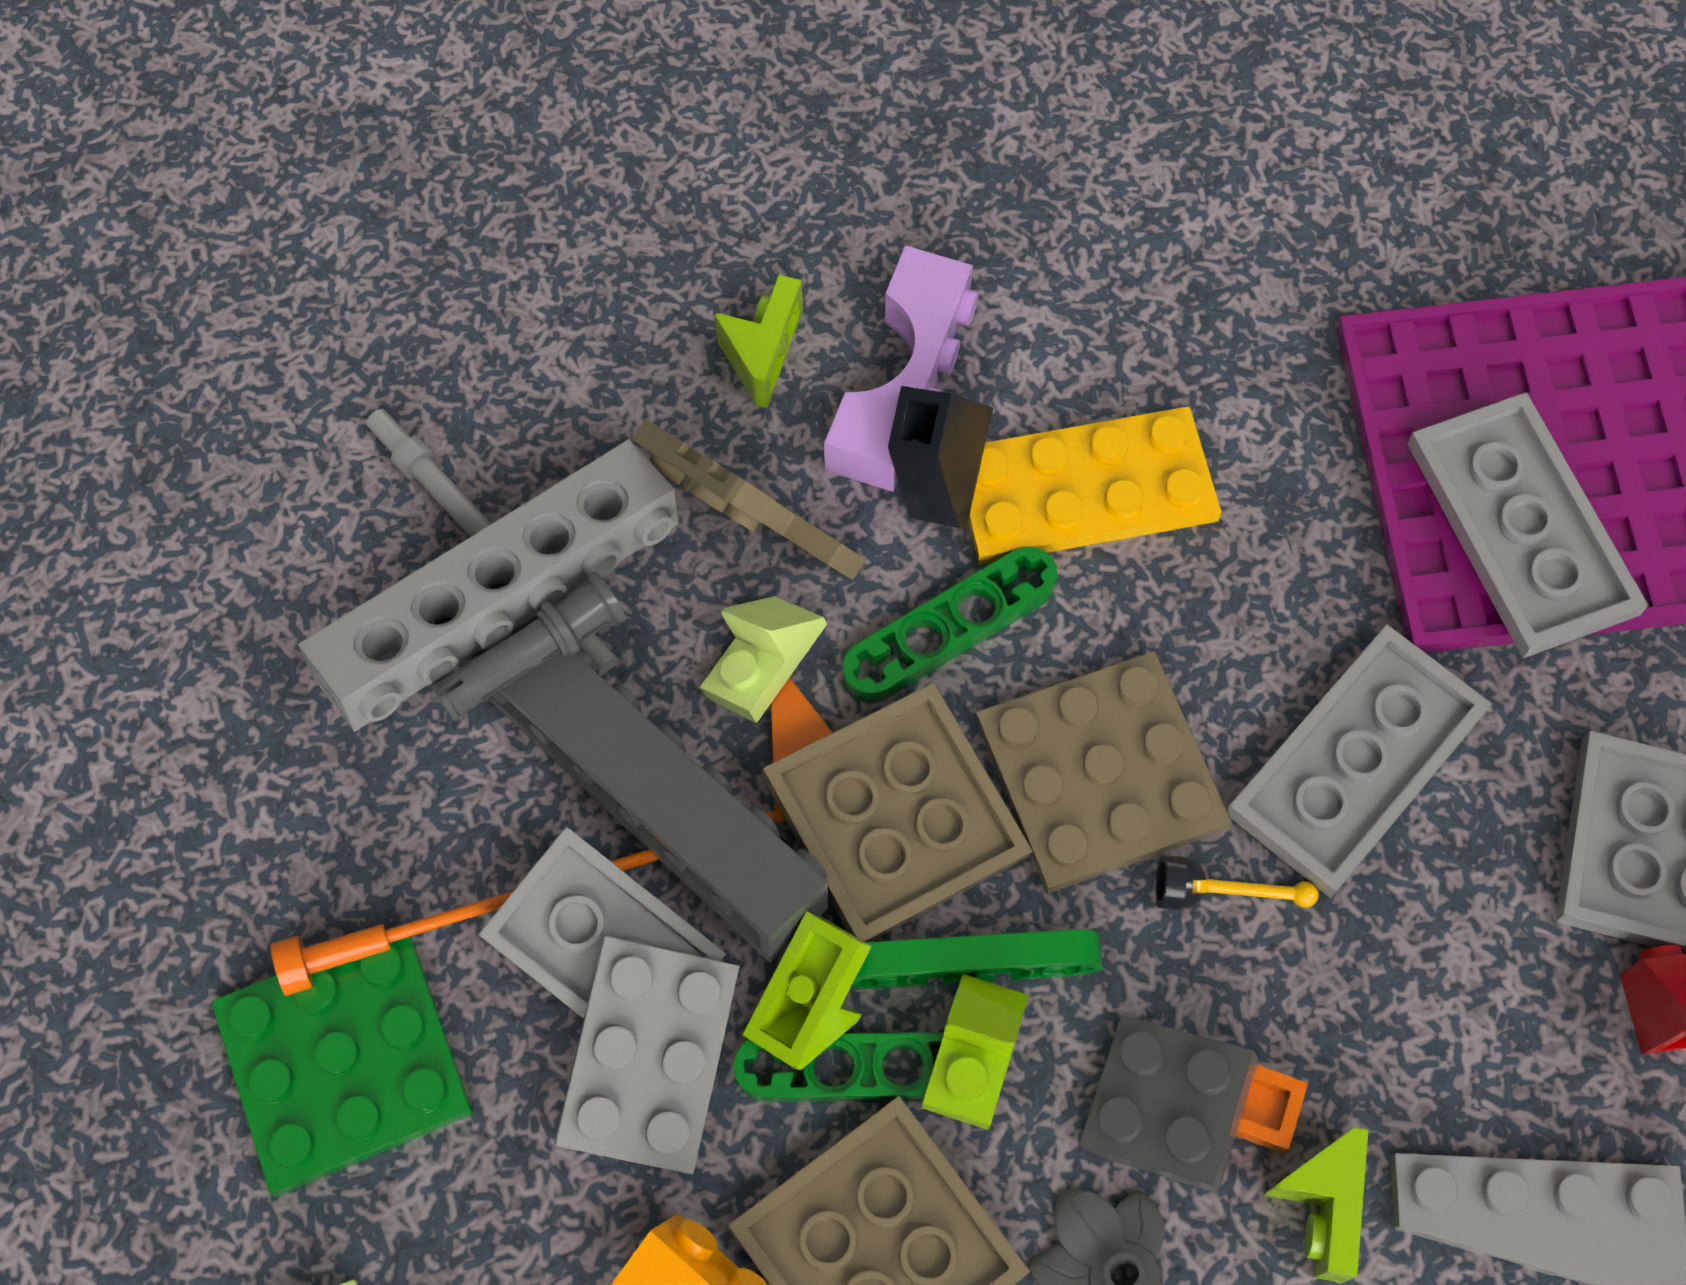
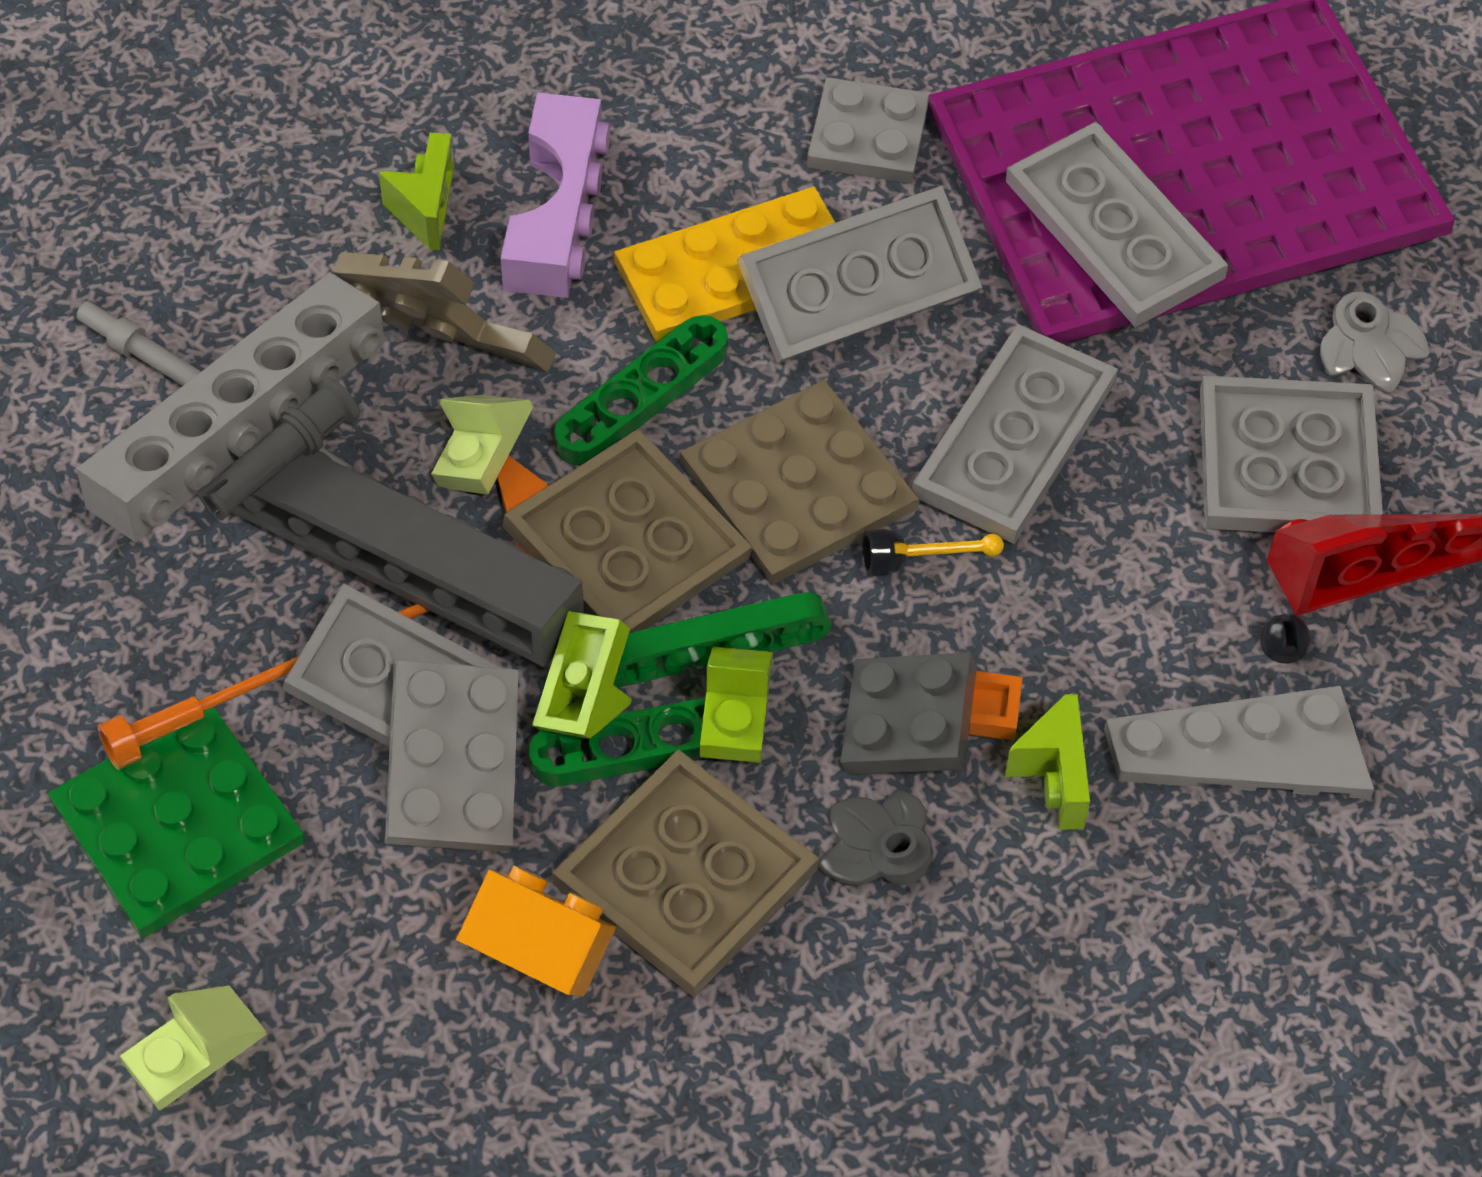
camera: 15 degrees left, 10 degrees down
black slope [888,386,993,530] -> none
none -> light grey plate [737,186,982,364]
none -> light grey plate [807,77,930,184]
none -> black hinge [1260,614,1310,664]

